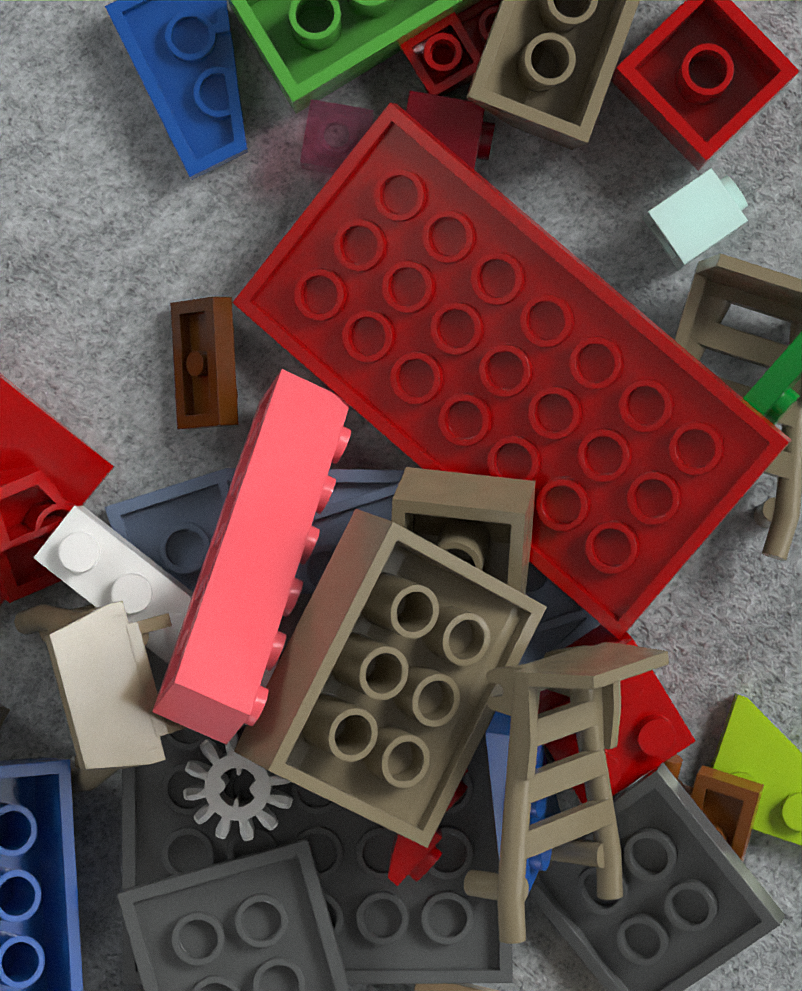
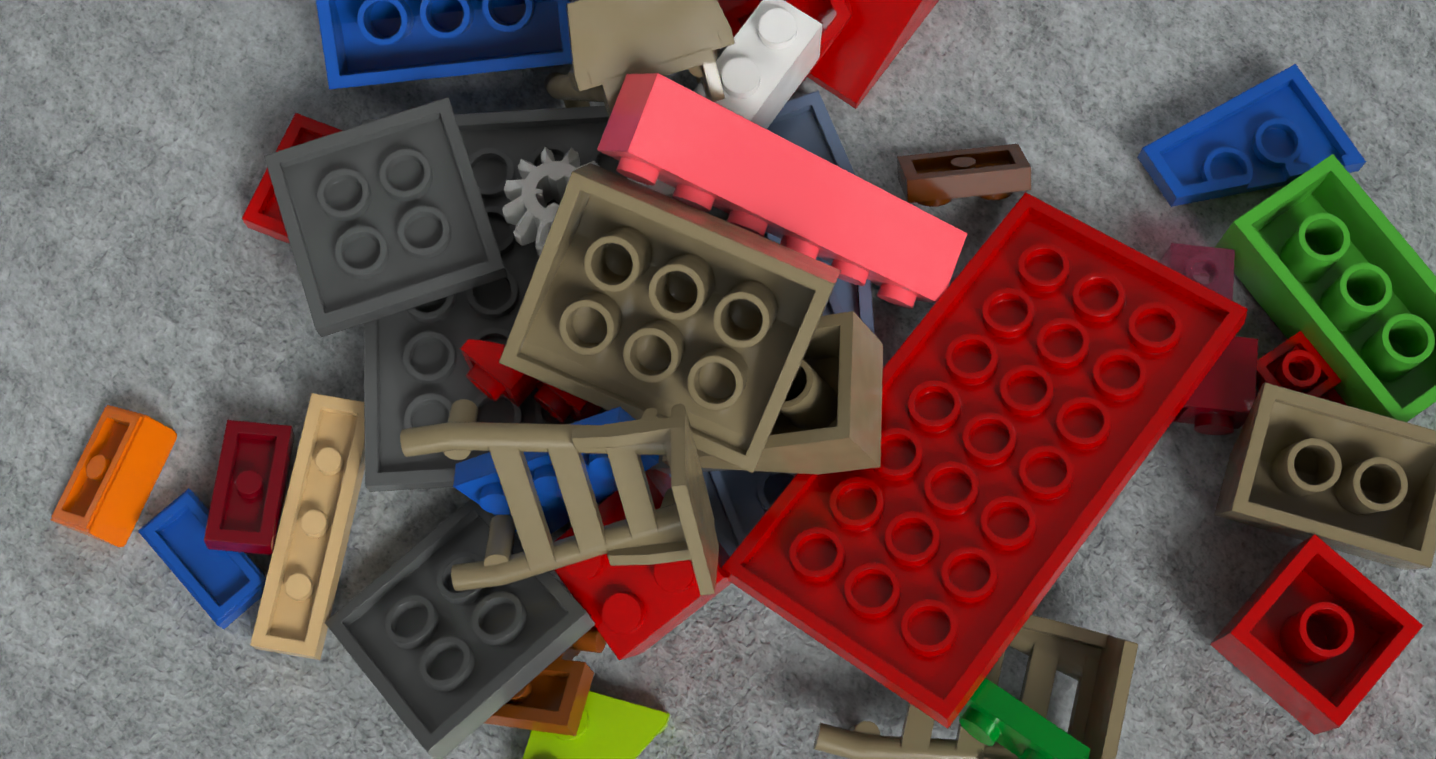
camera: 90 degrees right, 15 degrees down
light aqua brick [643,168,748,271] -> none

